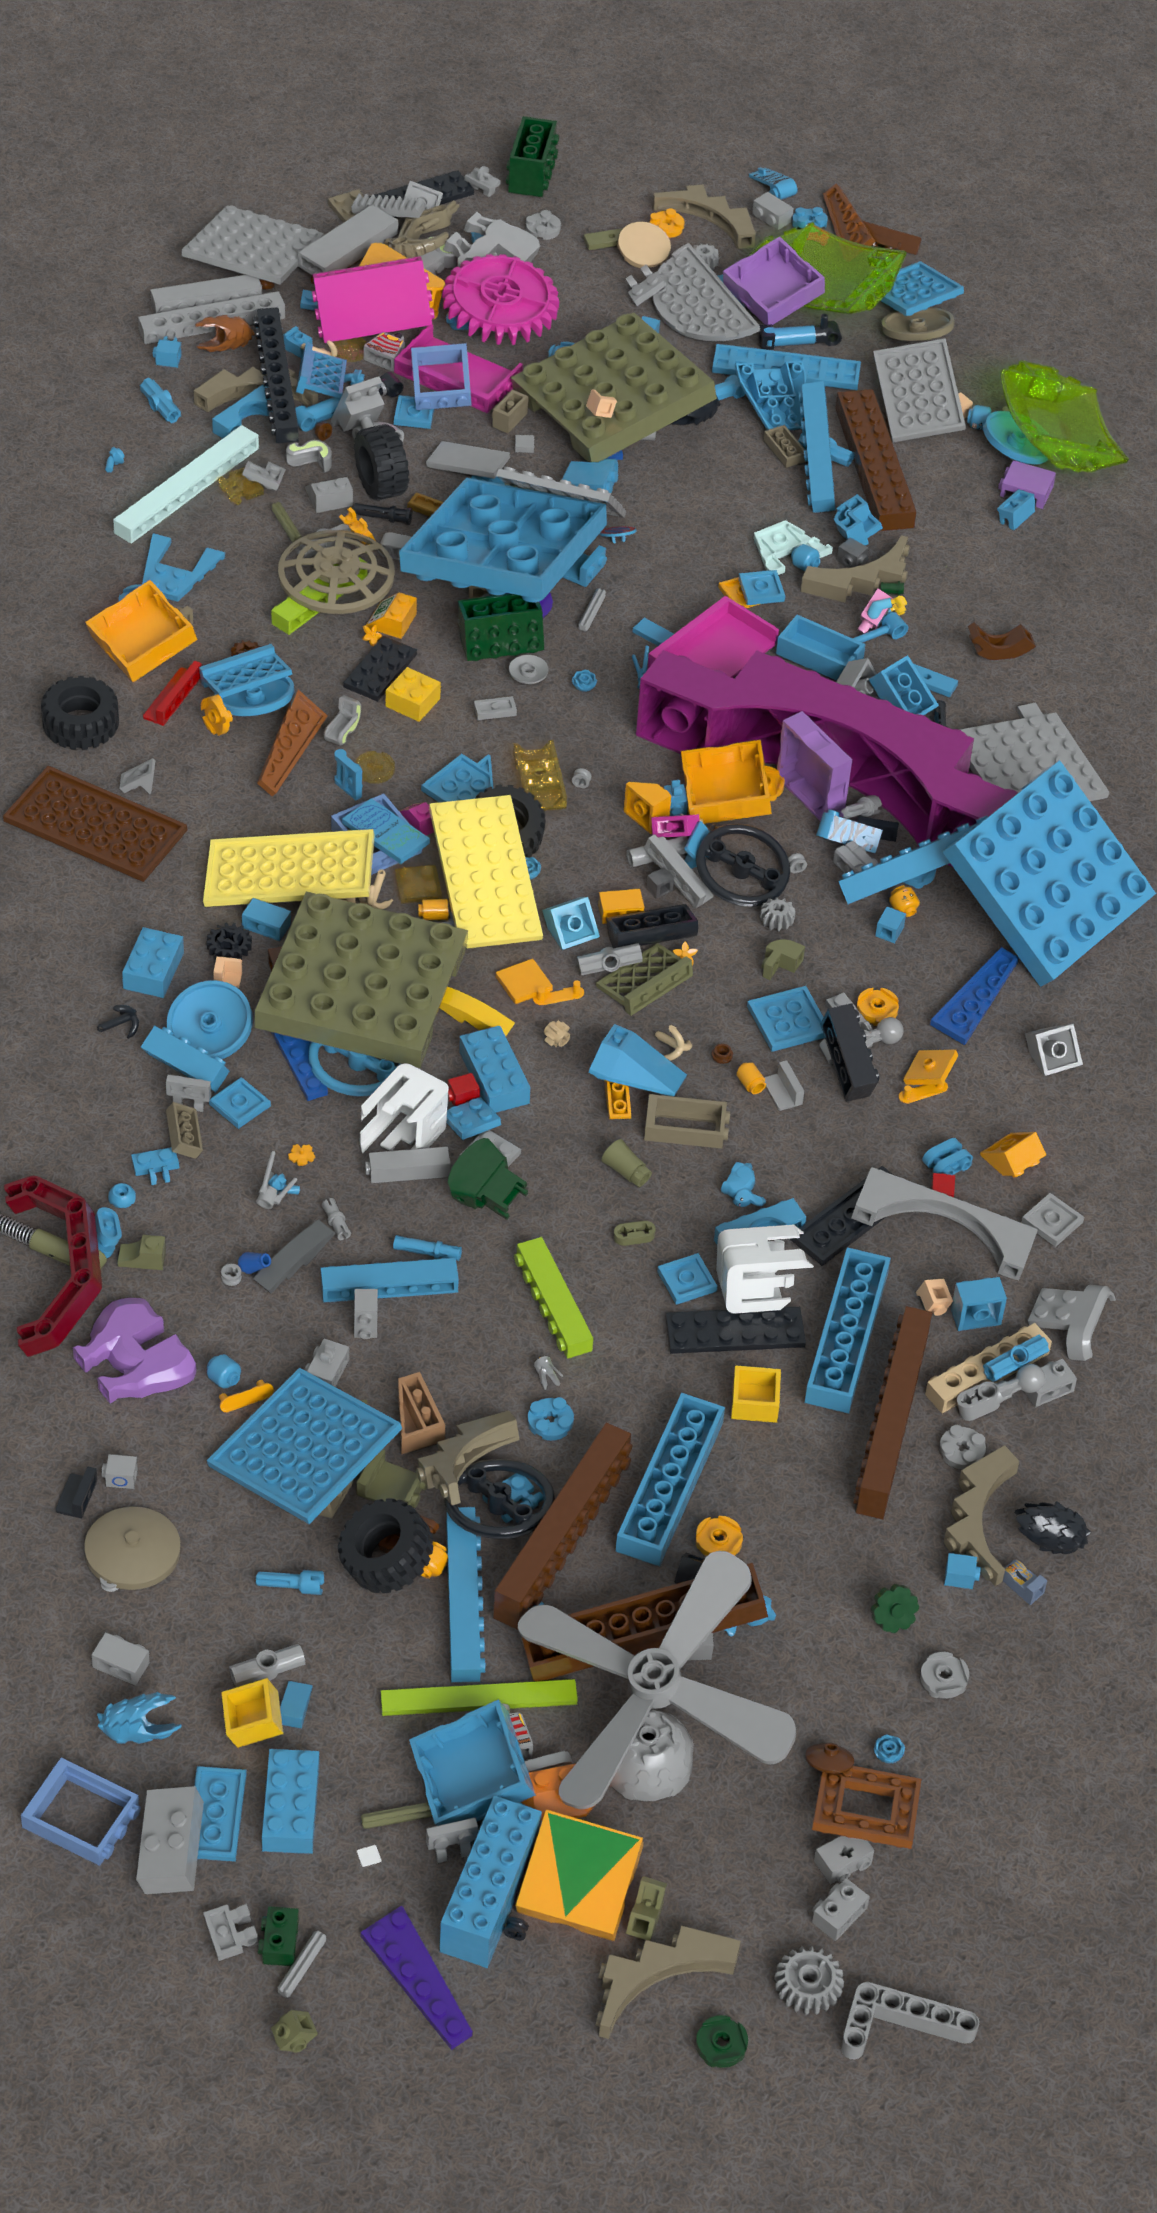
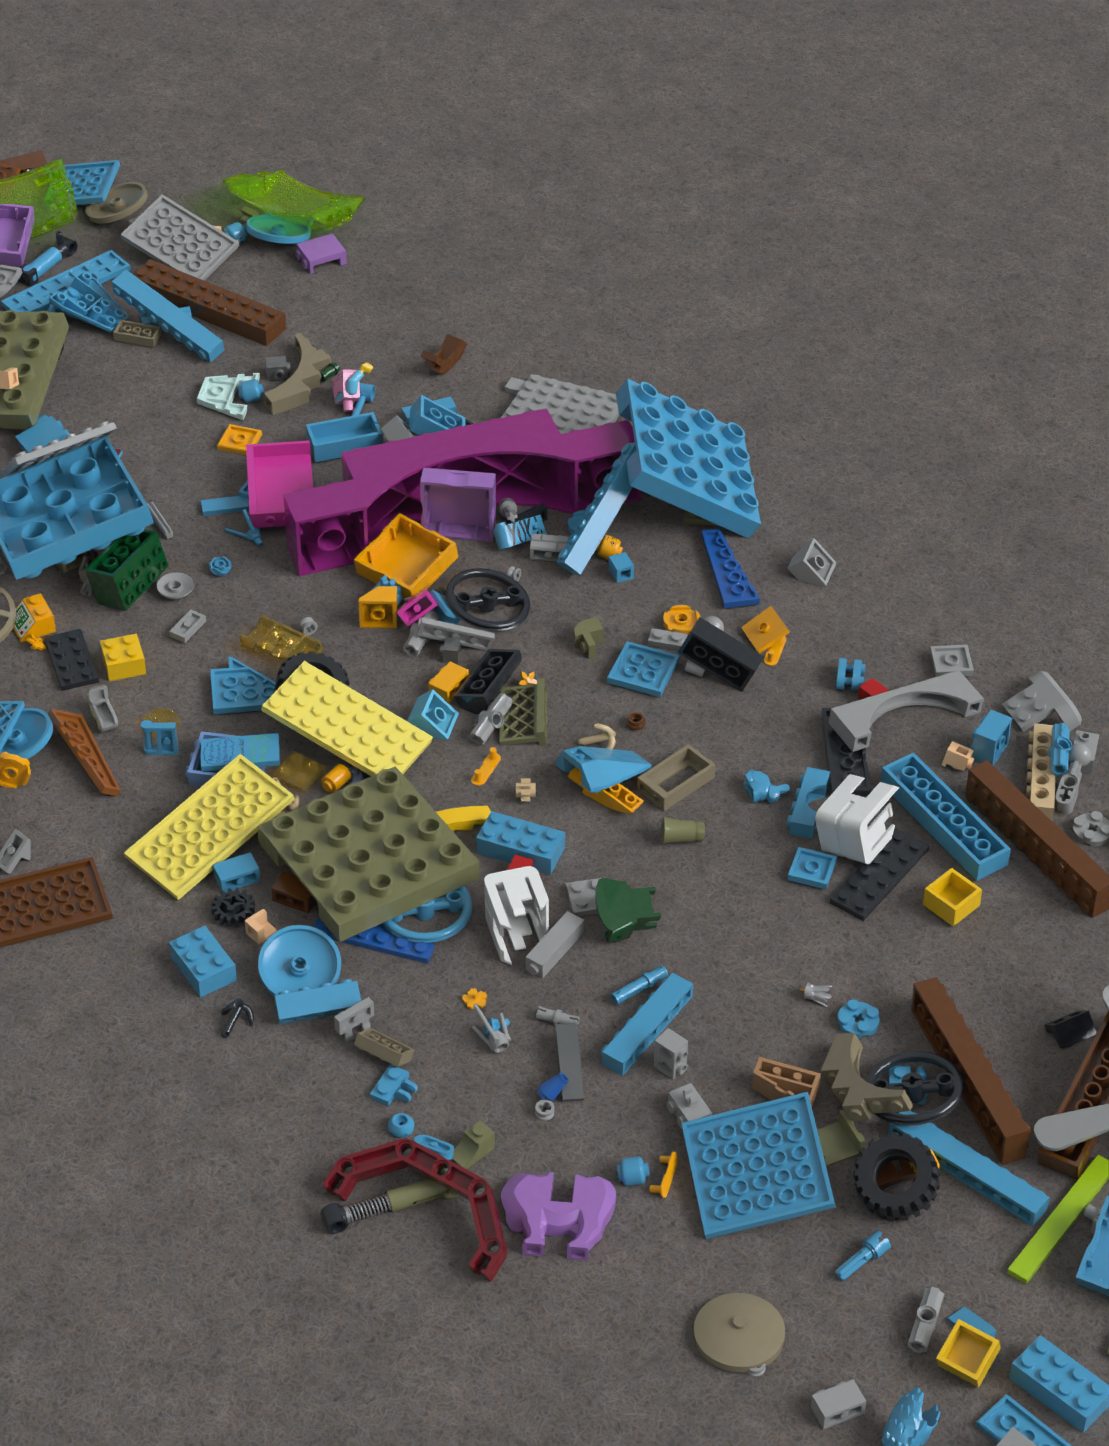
camera: 45 degrees left, 5 degrees down
black panel [56,1466,97,1519] -> none
light grey brick [102,1454,138,1489] -> none
dark azure plate [209,1077,271,1129] -> none
dark pink slope [399,802,434,836] -> none
dark azure plate [446,1097,501,1140] -> none
light orange tile [496,959,553,1004] -> none
lime brick [514,1237,593,1359] -> none
olive beam [614,1221,655,1246] -> none
dark azure brick [616,1393,725,1566] -> none
light orange plate [696,1516,743,1557] -> none
light orange brick [736,1063,766,1094] -> none
dark azure plate [738,570,785,605] -> none
light grey gear [760,897,796,932] -> none
light grey panel [764,1060,804,1111] -> none
dark azure brick [834,494,883,545] -> none
light orange slope [980,1132,1046,1178] -> none
dark azure hinge [997,489,1035,530] -> none

